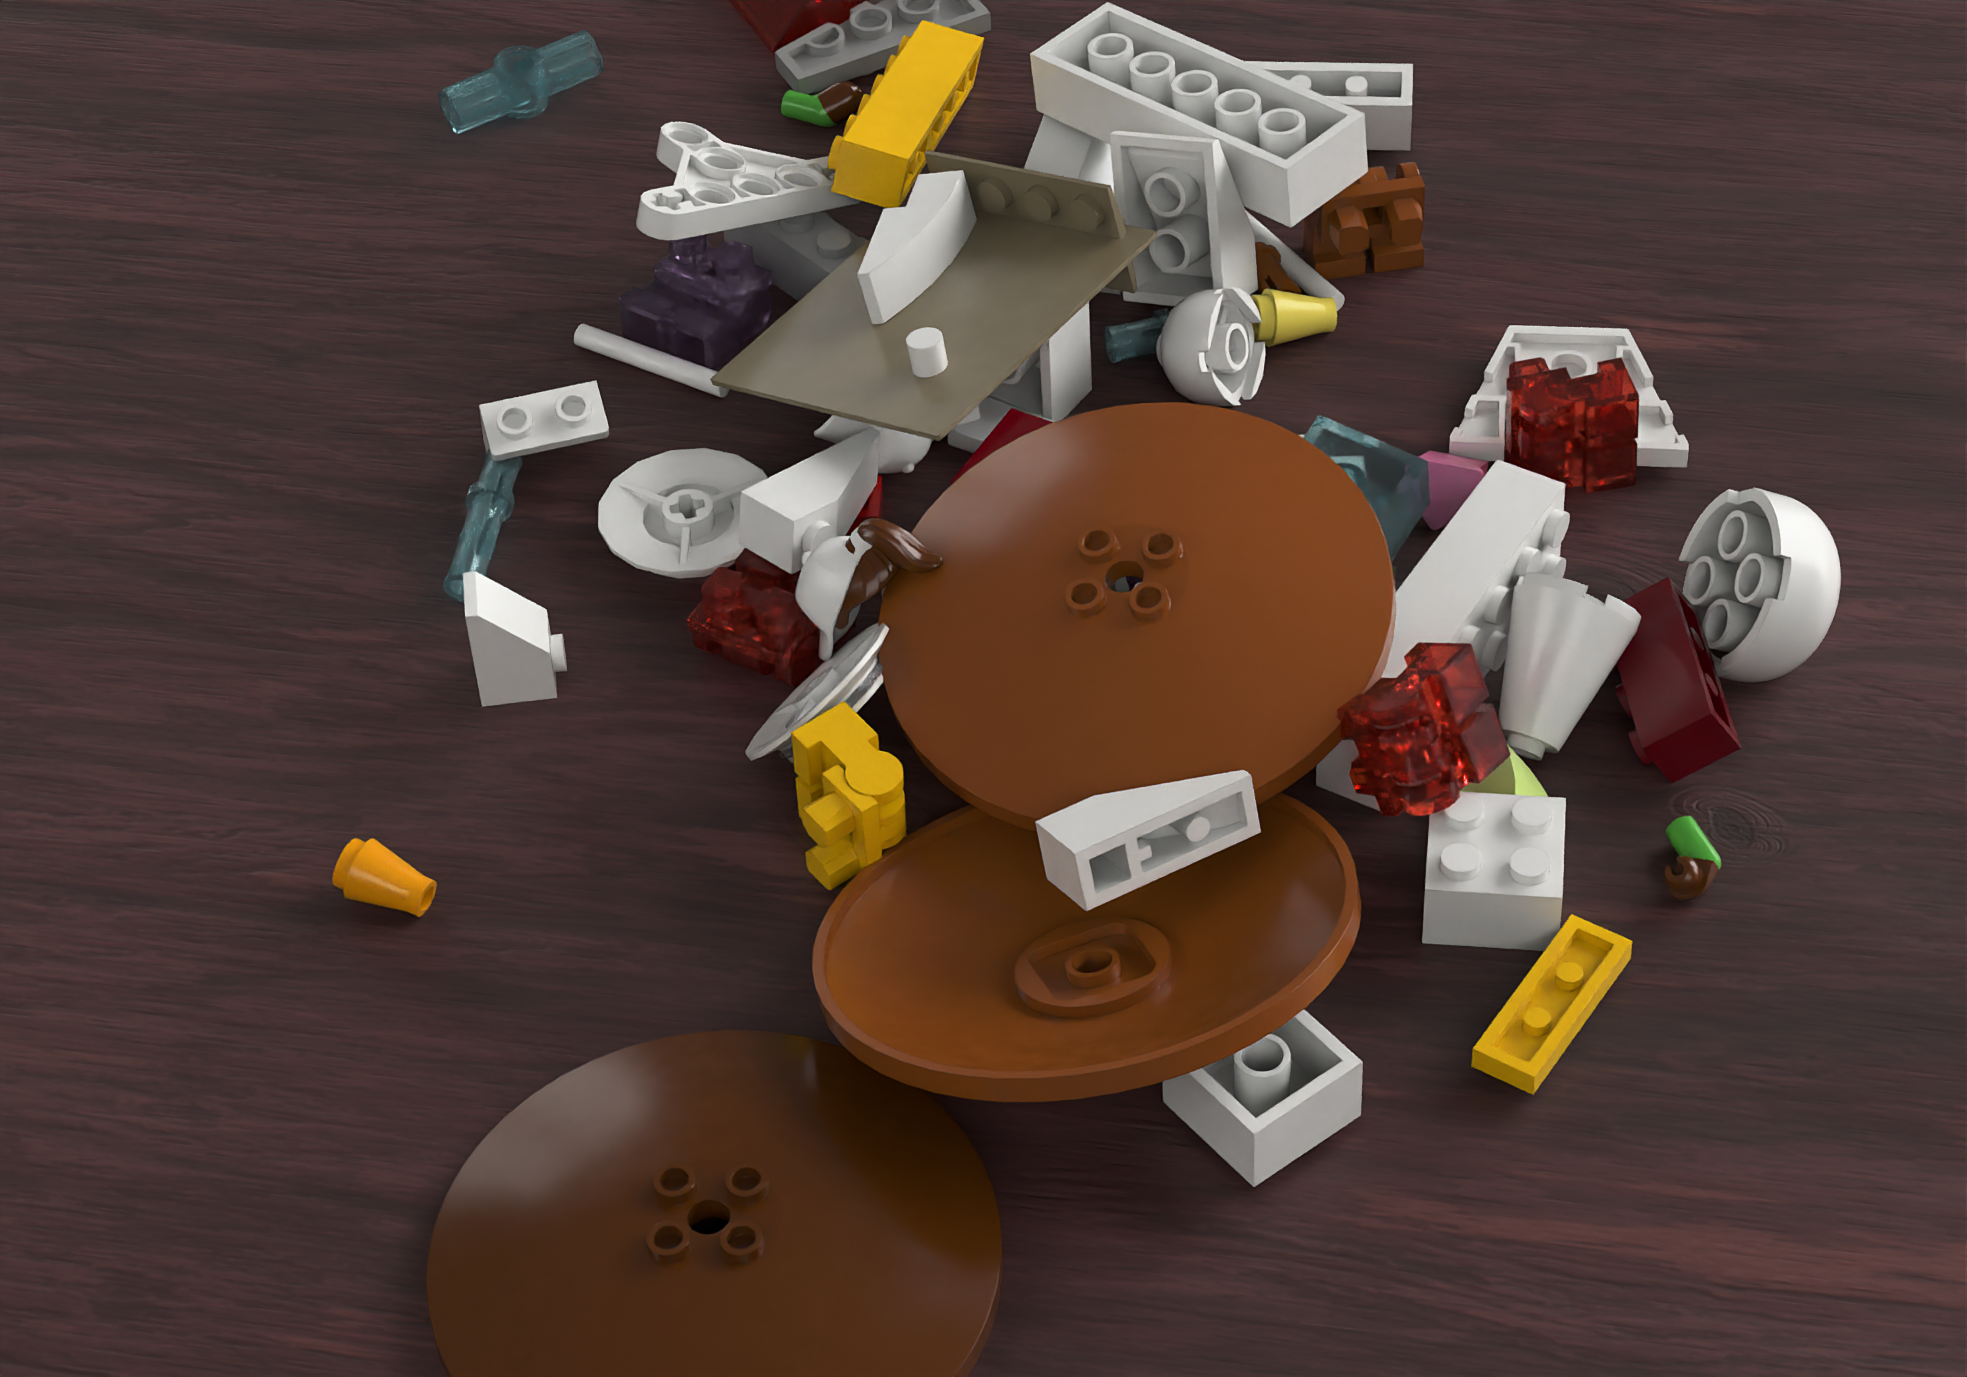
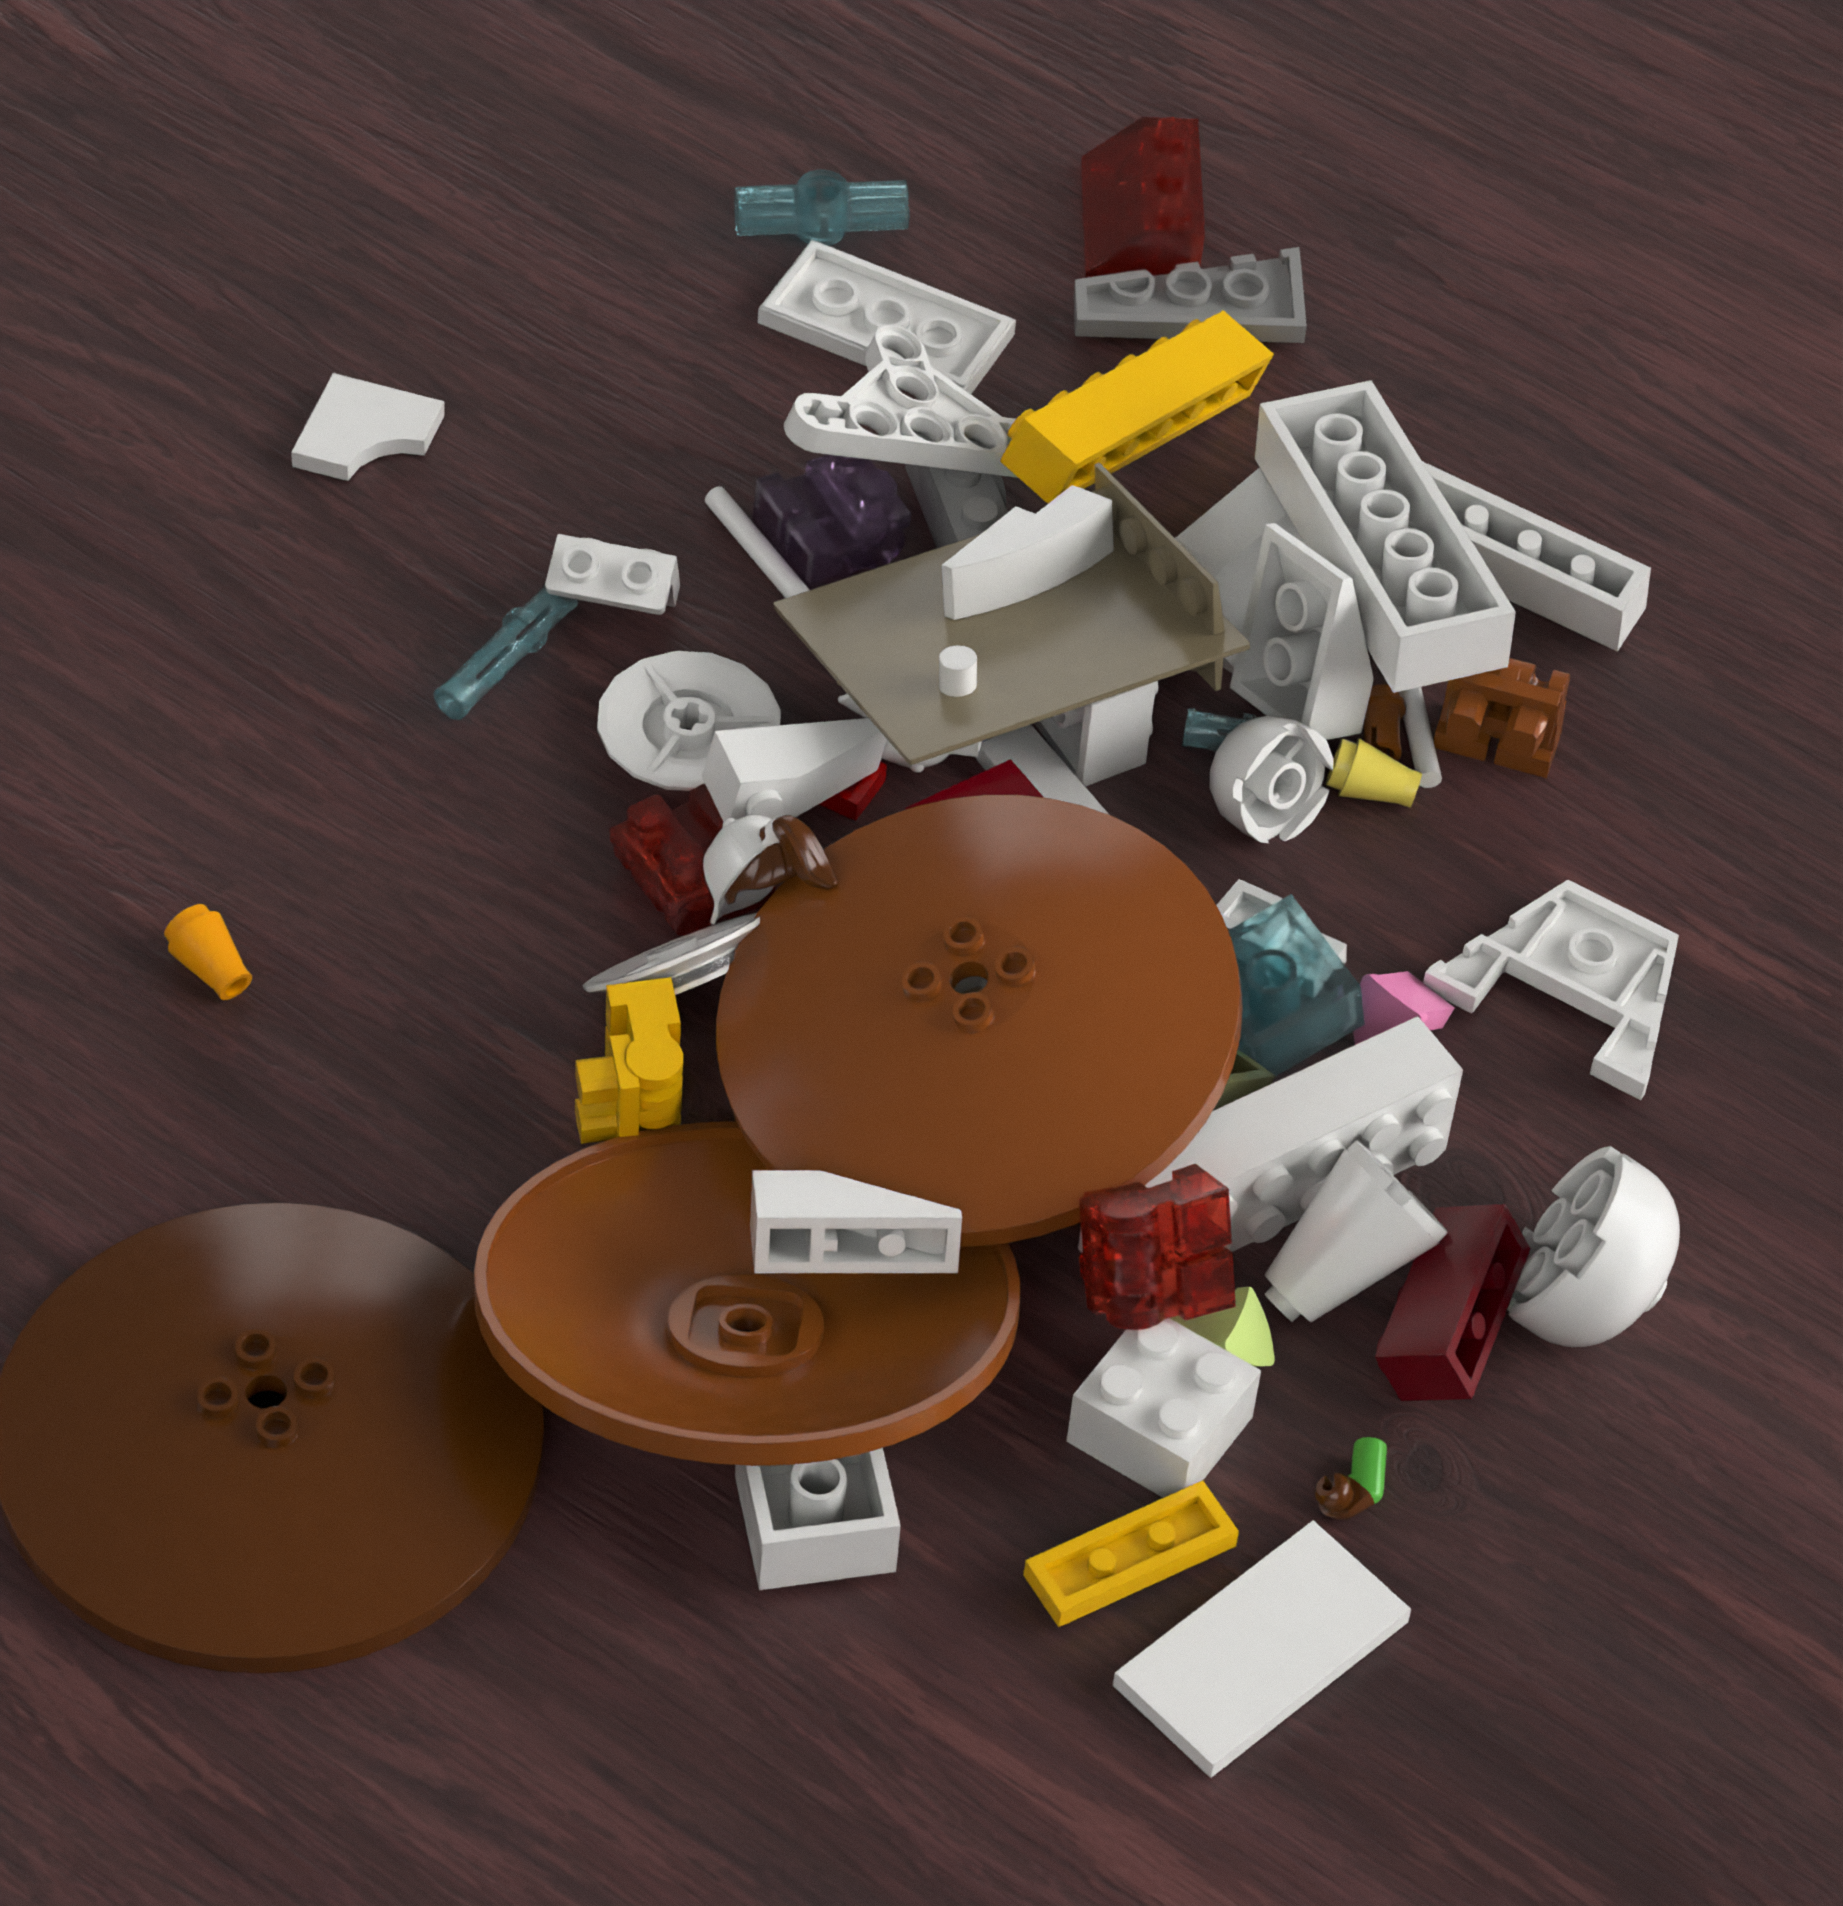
camera: 20 degrees right, 5 degrees up
white slope [463,571,567,707] -> none
arm [781,81,864,127] -> none
clear red hips [1506,357,1639,494] -> none
none -> white tile [291,373,444,481]
none -> white tile [758,240,1016,394]
none -> white tile [1113,1520,1411,1778]

